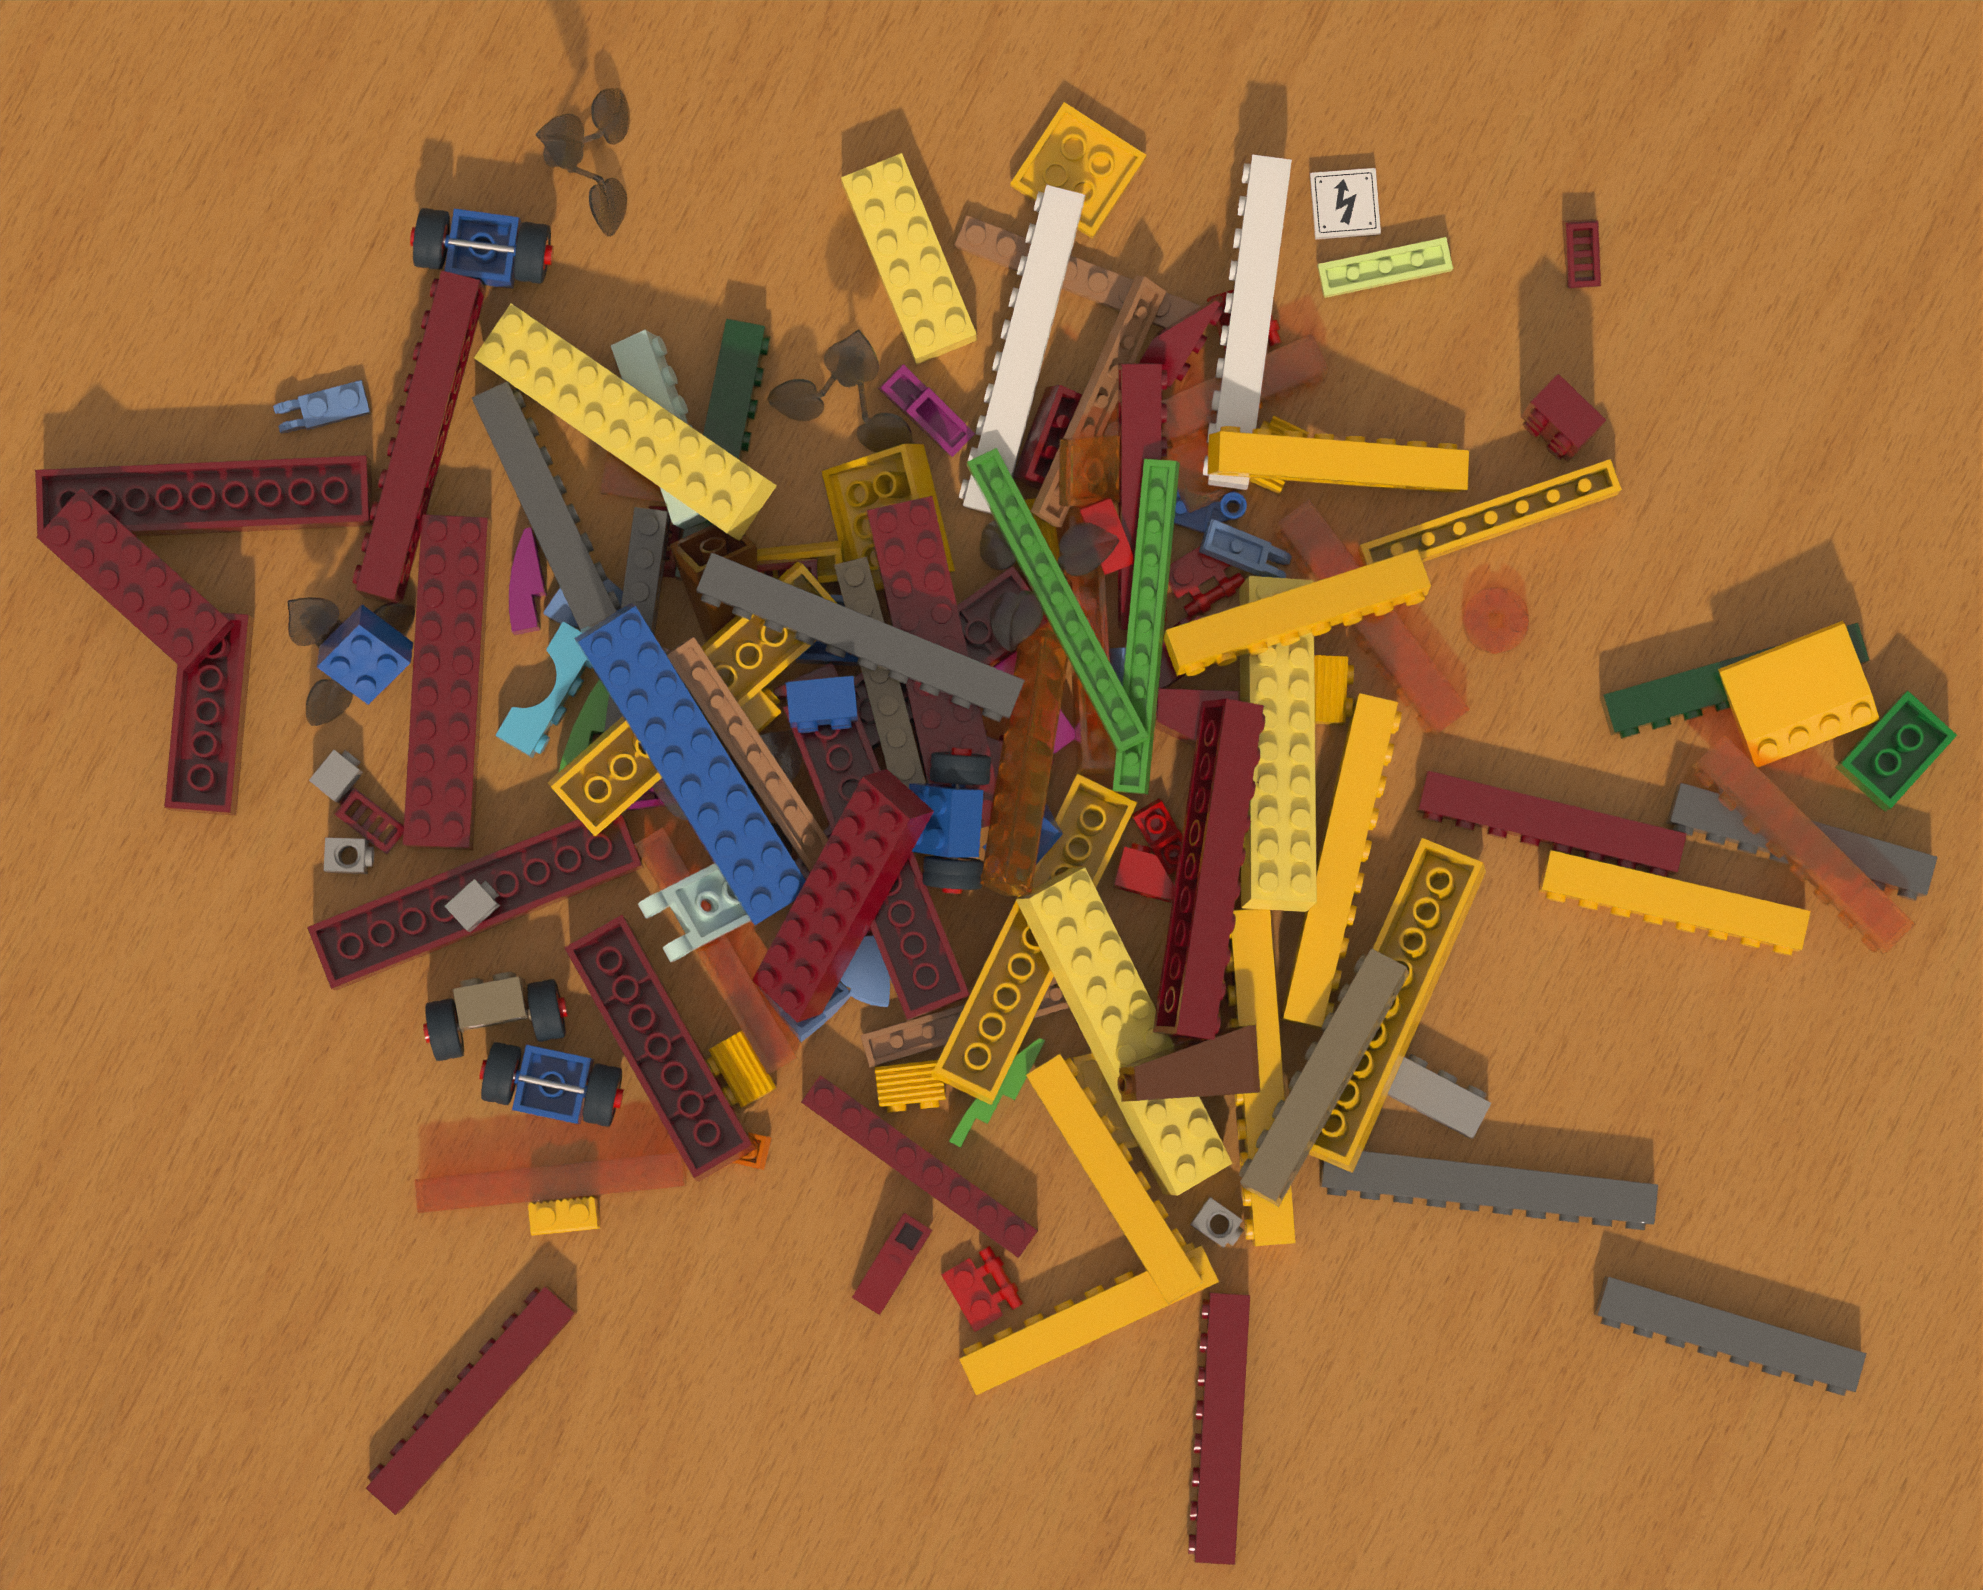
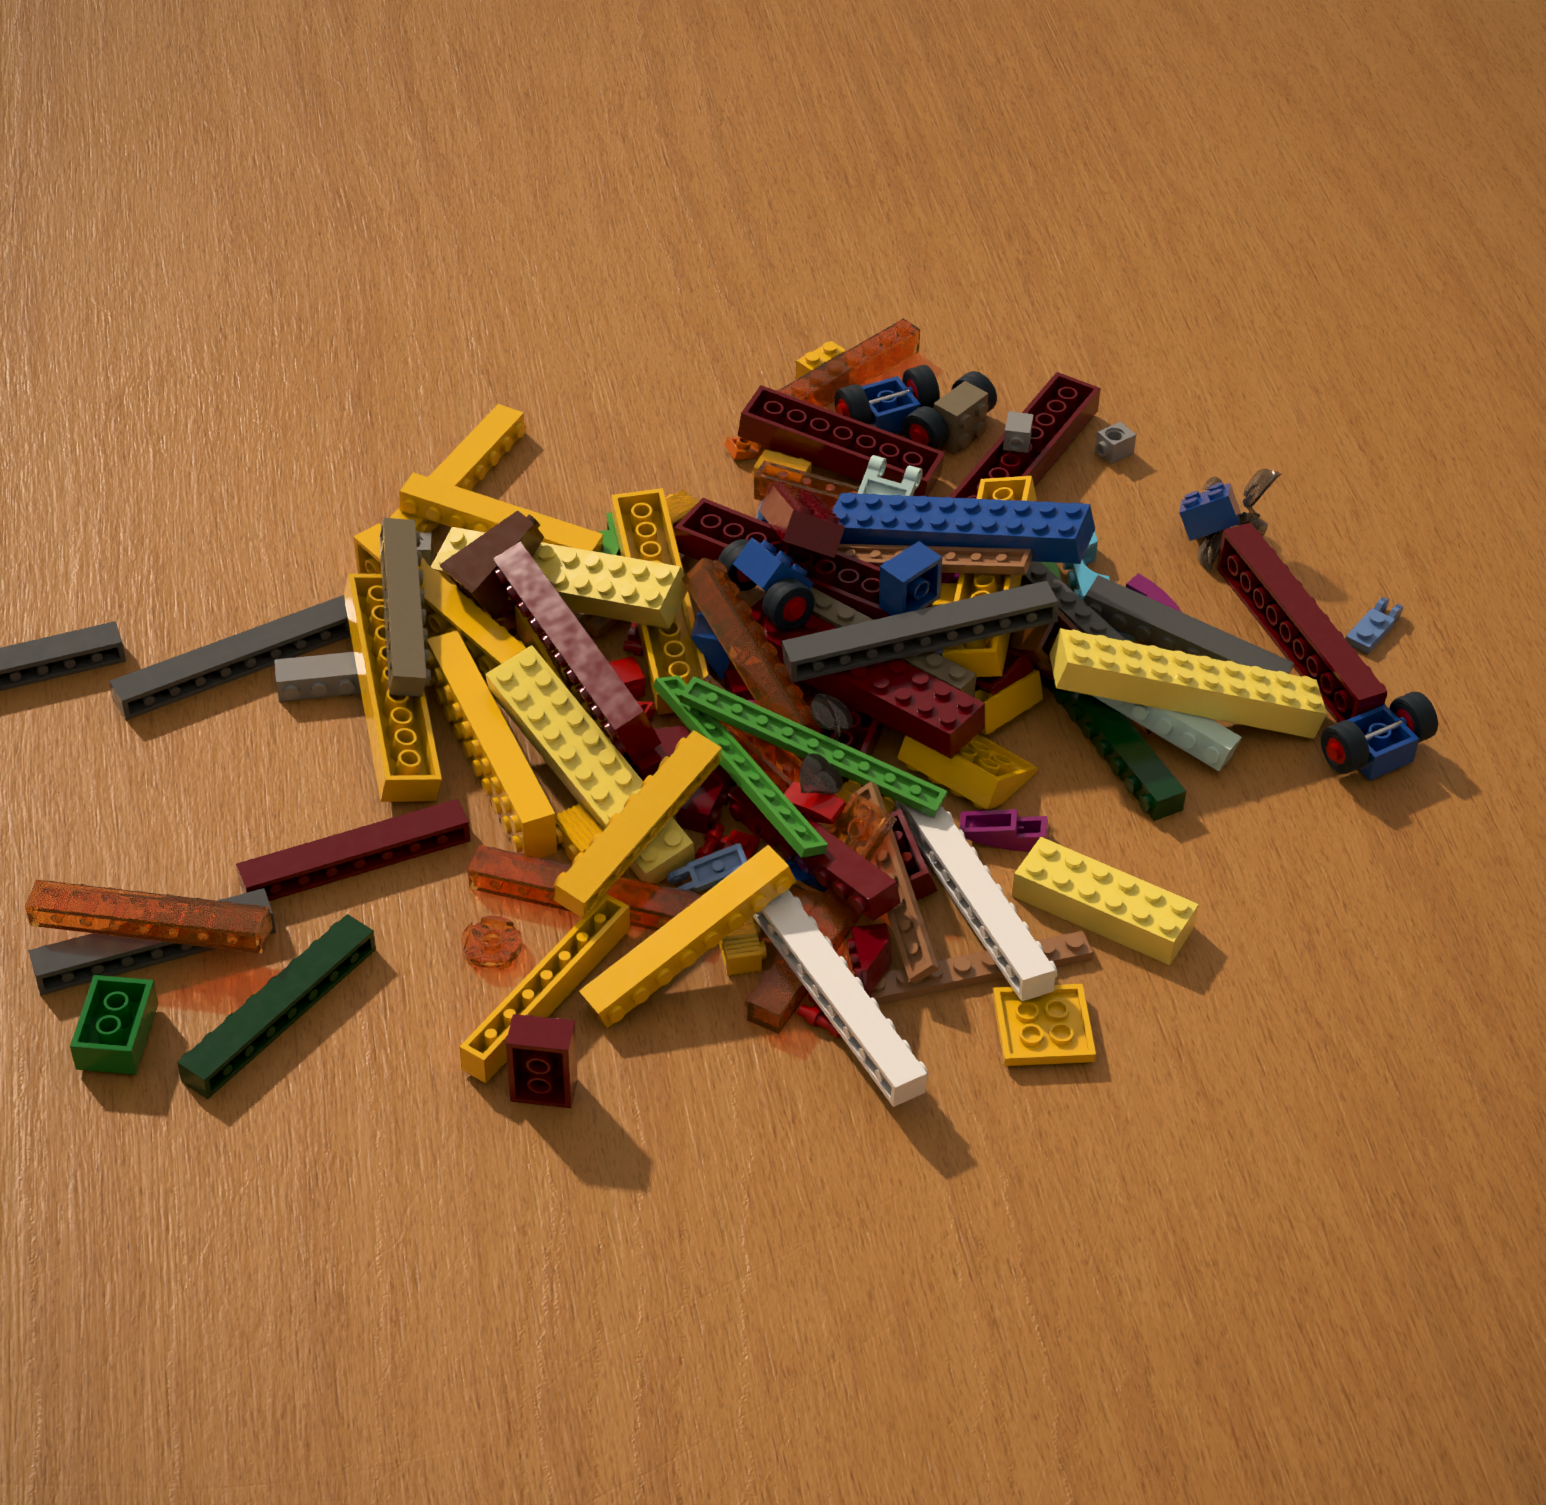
camera: 140 degrees right, 40 degrees down
dark red brick [35,455,373,537] -> none
dark red brick [36,488,235,674] -> none
dark red brick [164,612,254,816] -> none
light grey brick [309,750,363,804] -> none
dark red slope [333,787,404,854] -> none
dark red brick [366,1286,577,1515] -> none
dark red brick [403,514,492,850] -> none
clear smoke plant [536,88,630,237] -> none
clear smoke plant [767,329,914,453] -> none
dark red brick [801,1075,1038,1258] -> none
dark red slope [852,1213,933,1315] -> none
red plate [941,1246,1024,1332] -> none
dark red brick [1188,1292,1250,1565] -> none
white tile [1310,168,1381,240] -> none
yellowish green plate [1317,237,1453,298] -> none
yellow brick [1539,850,1811,956] -> none
dark red slope [1562,219,1601,288] -> none
yellow slope [1718,621,1880,769] -> none

